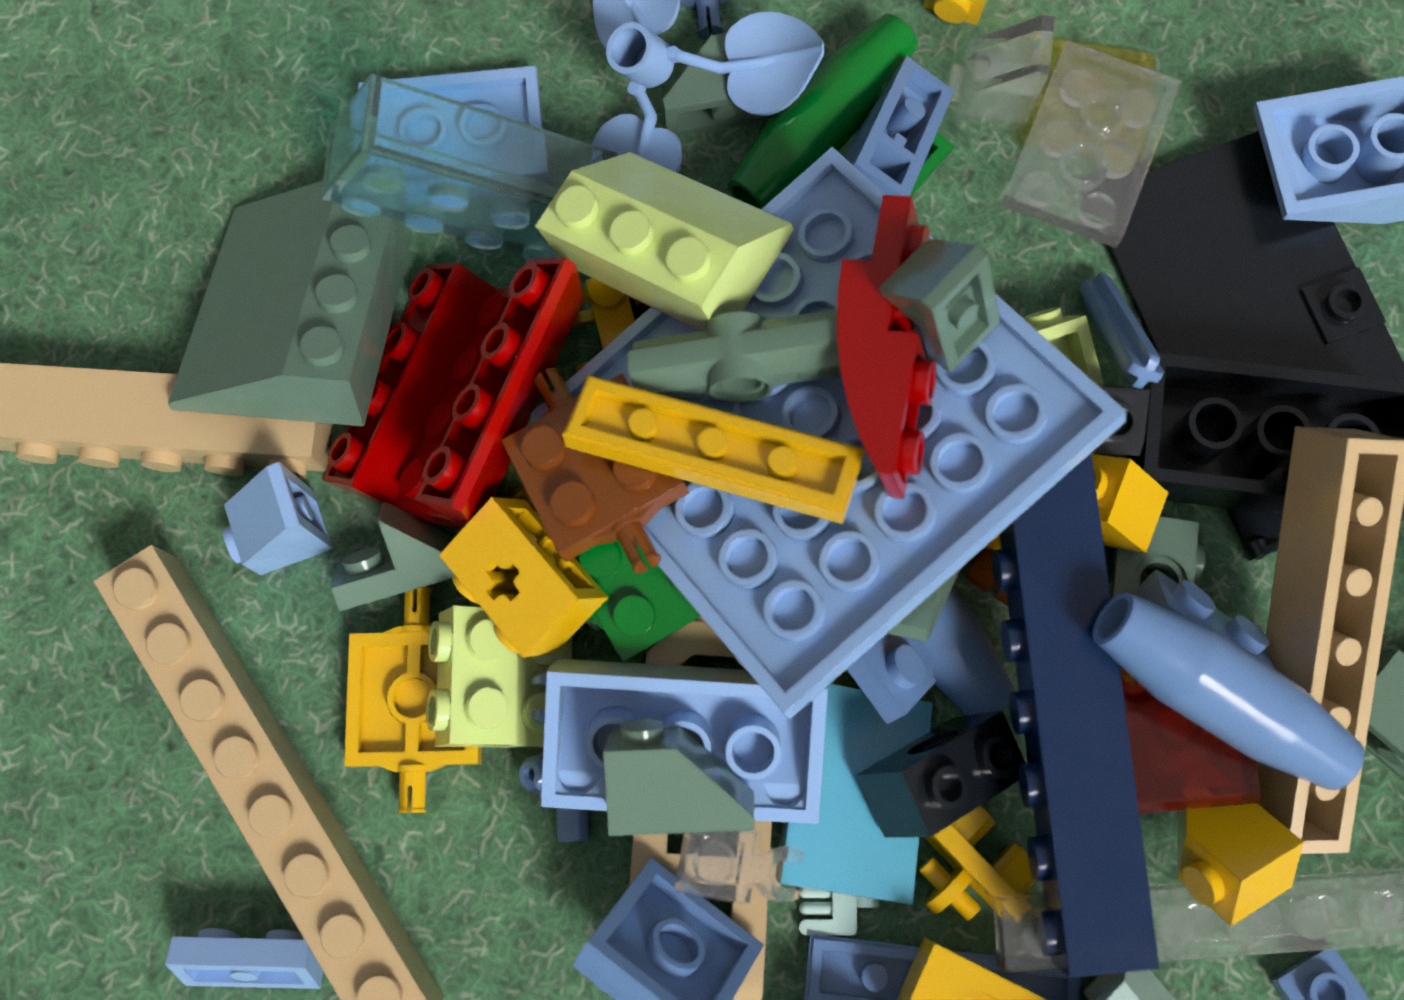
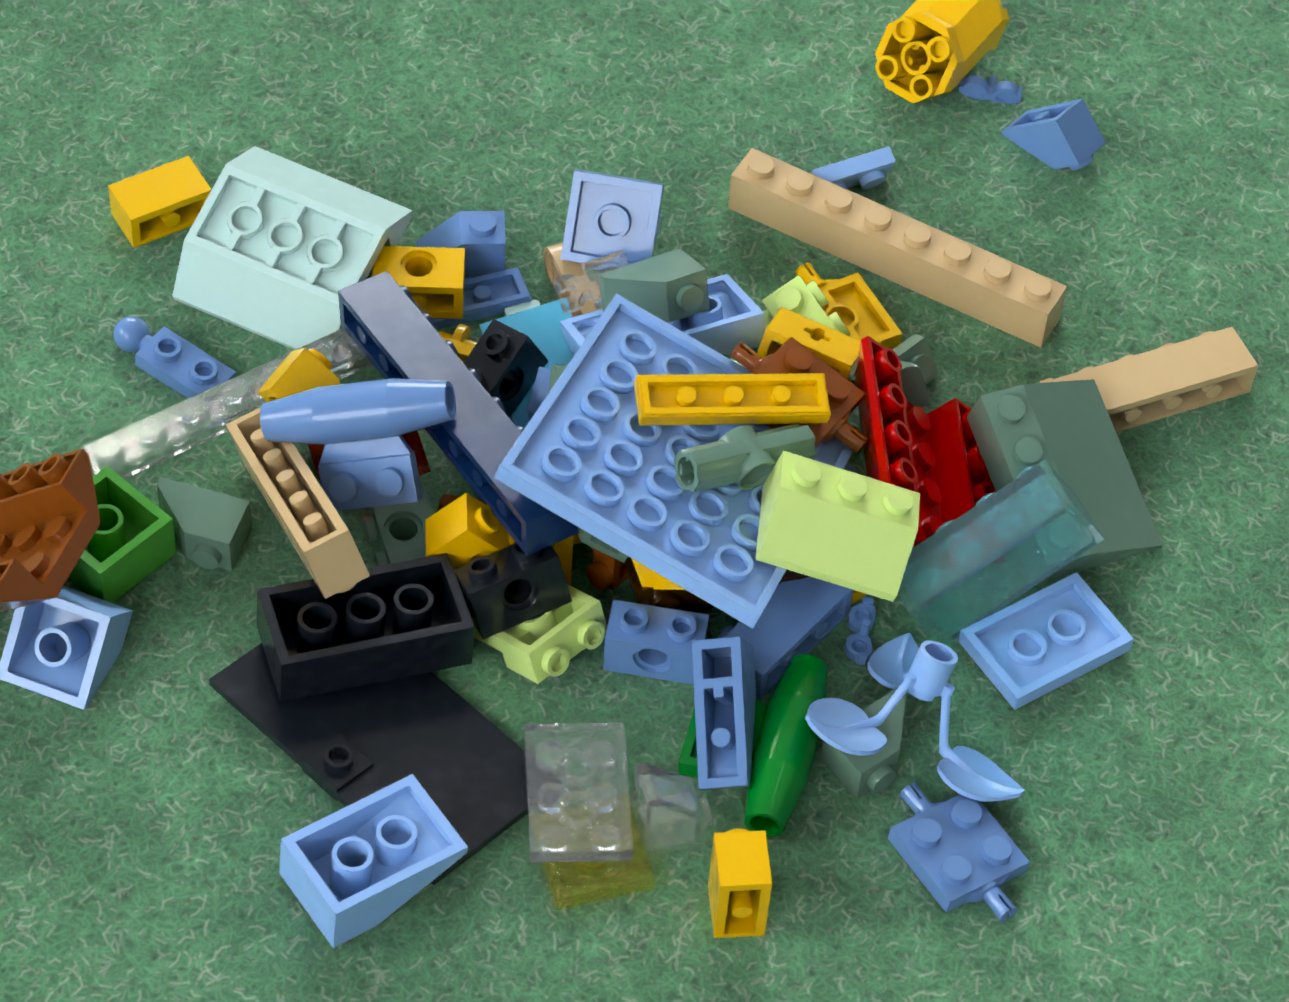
camera: 150 degrees right, 25 degrees down
light blue slope [223,462,333,575] -> none
red slope [837,195,936,499] -> none
sand green slope [879,239,1000,374] -> none
medium blue axle [1079,273,1164,389] -> none

